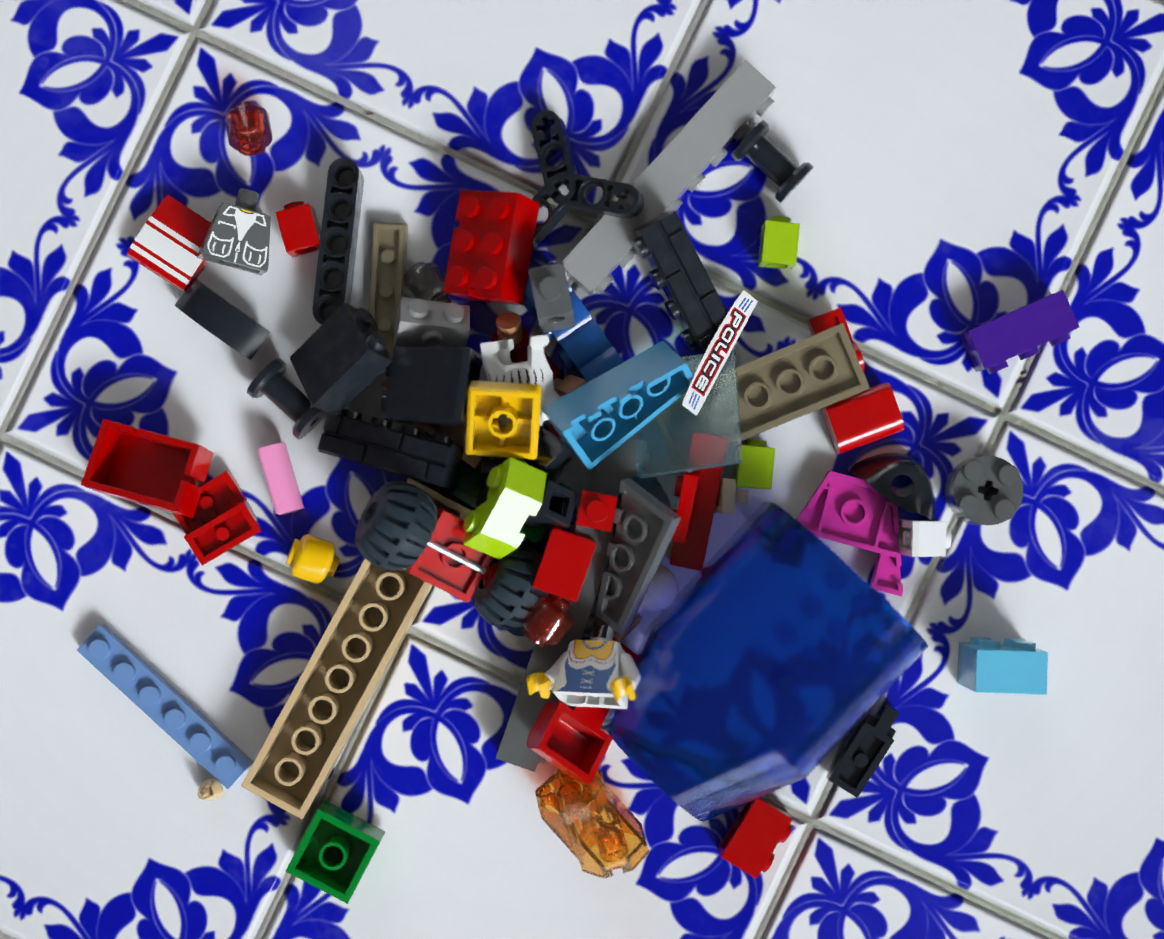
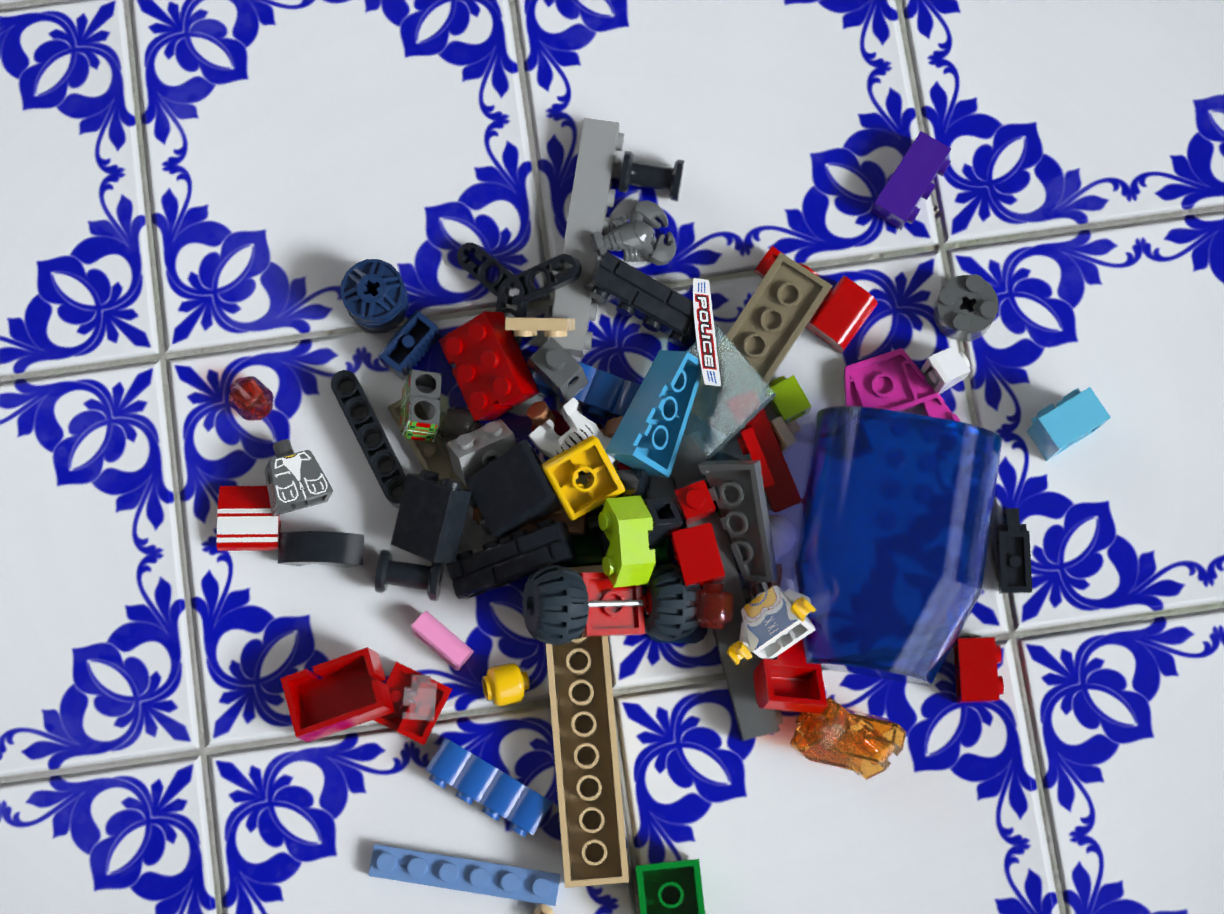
camera: 30 degrees left, 10 degrees down
red brick [275,201,321,257] -> none
lime brick [758,216,800,270] -> none
black piece [850,453,936,520] -> none
none -> dark blue wheel [340,259,409,333]
none -> dark blue brick [377,310,441,380]
none -> piece [400,369,442,442]
none -> clear brick [402,675,437,721]
none -> blue brick [425,737,553,837]
none -> tan plate [505,317,575,337]
none -> dark grey animal [590,200,676,266]

